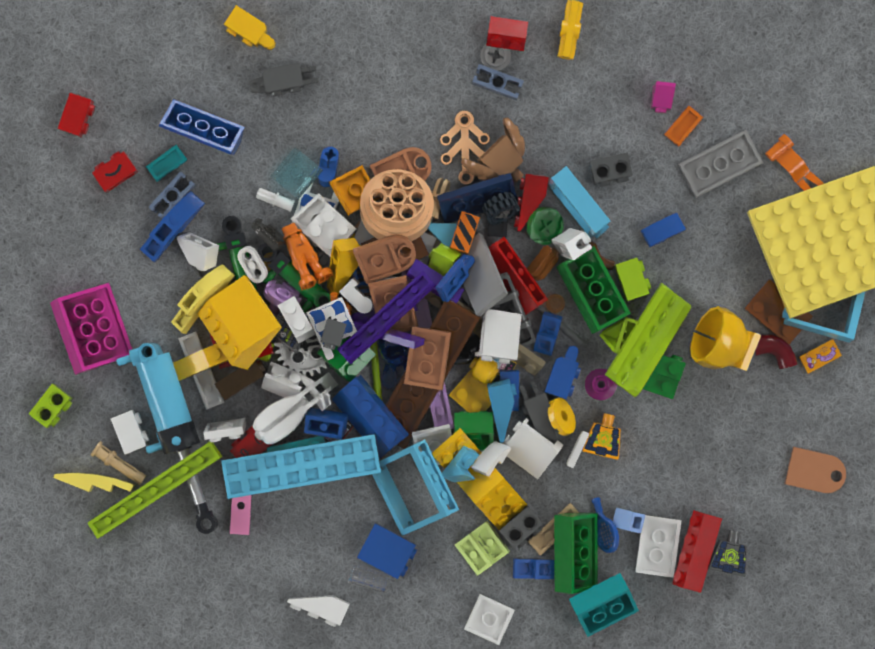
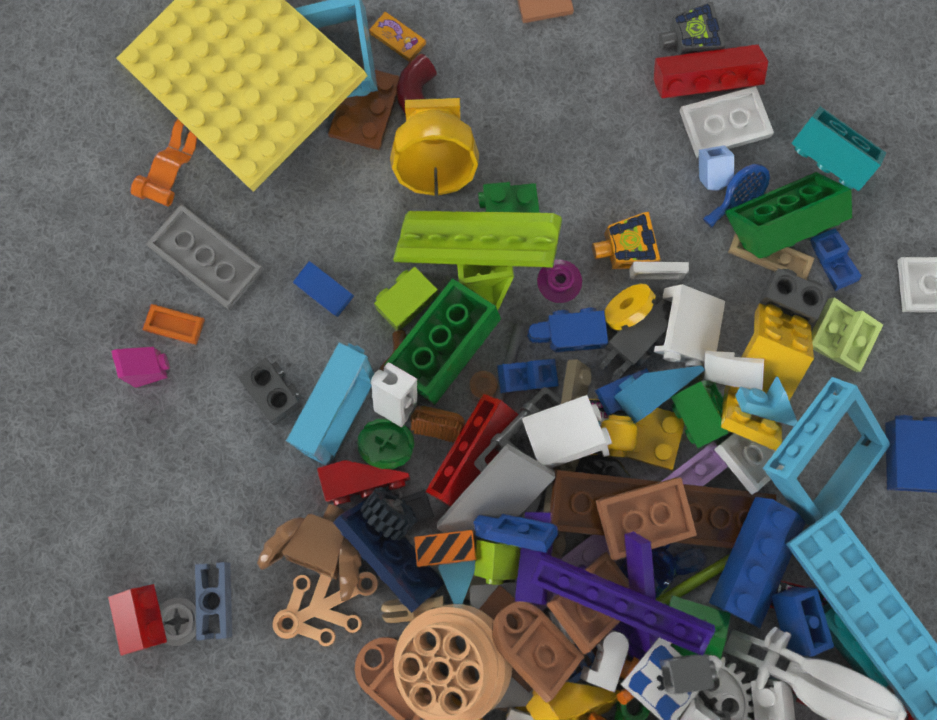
camera: 115 degrees left, 10 degrees down
yellow piece [557,0,583,60] -> none

